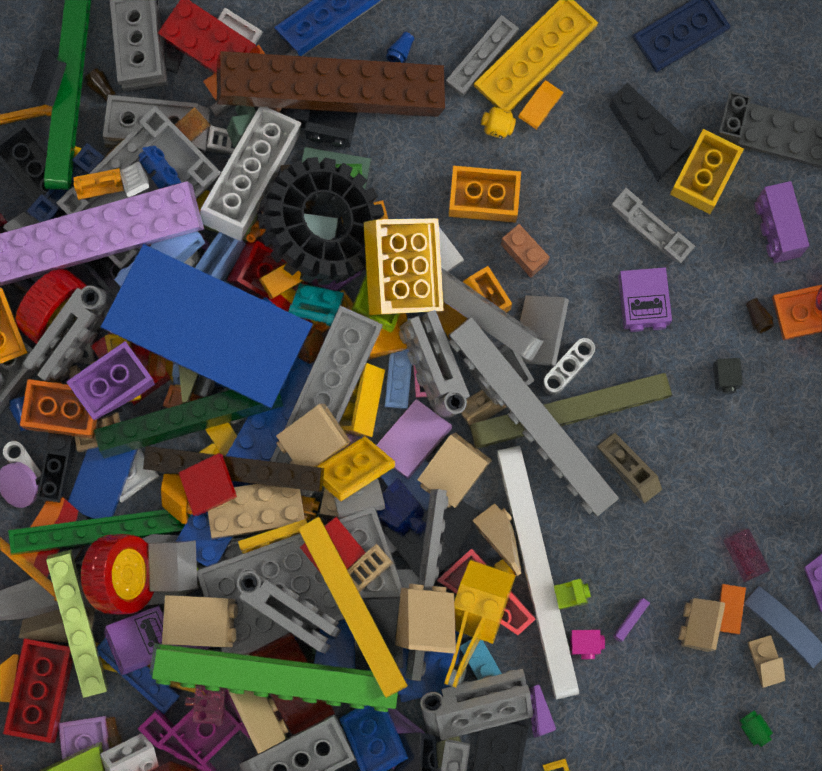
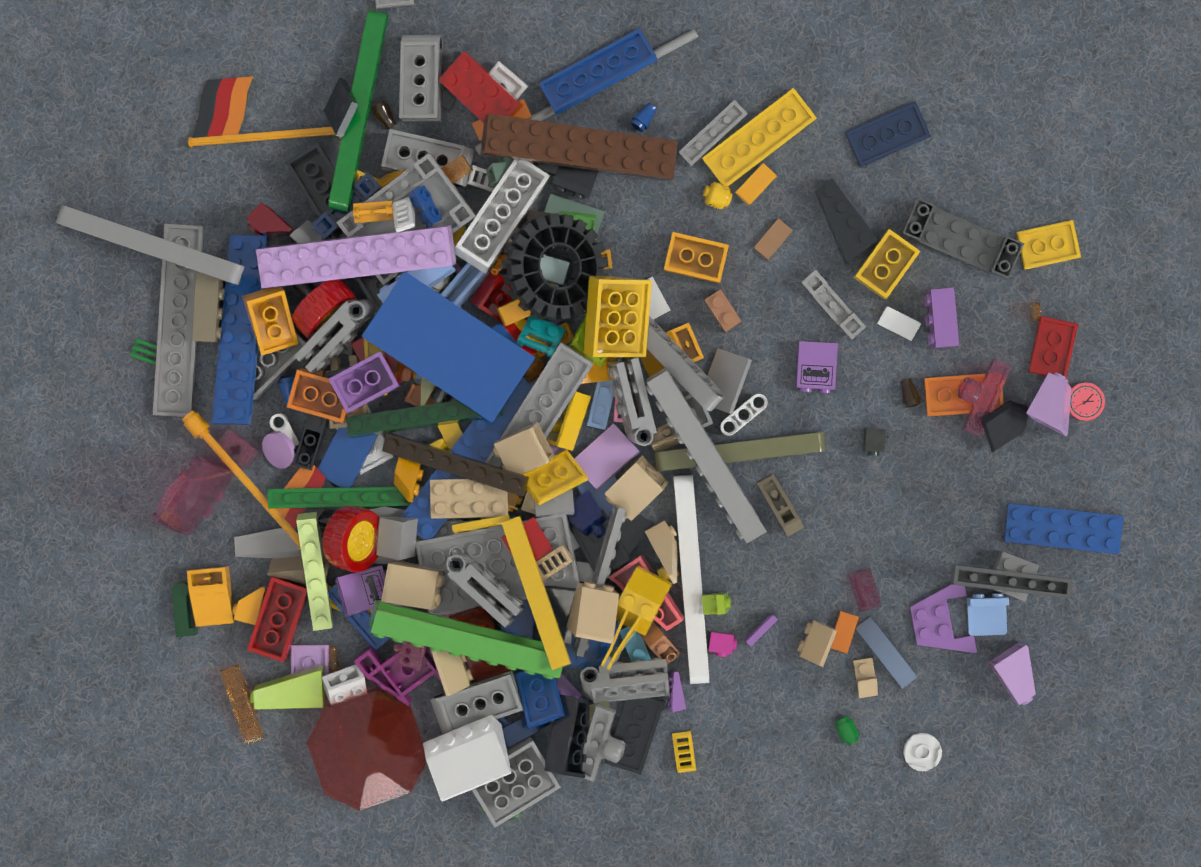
camera: 15 degrees right, 10 degrees up
red tile [179,453,237,516] -> none
none -> nougat slope [639,621,681,665]
none -> medium nougat tile [754,218,793,260]
none -> white slope [877,306,921,341]

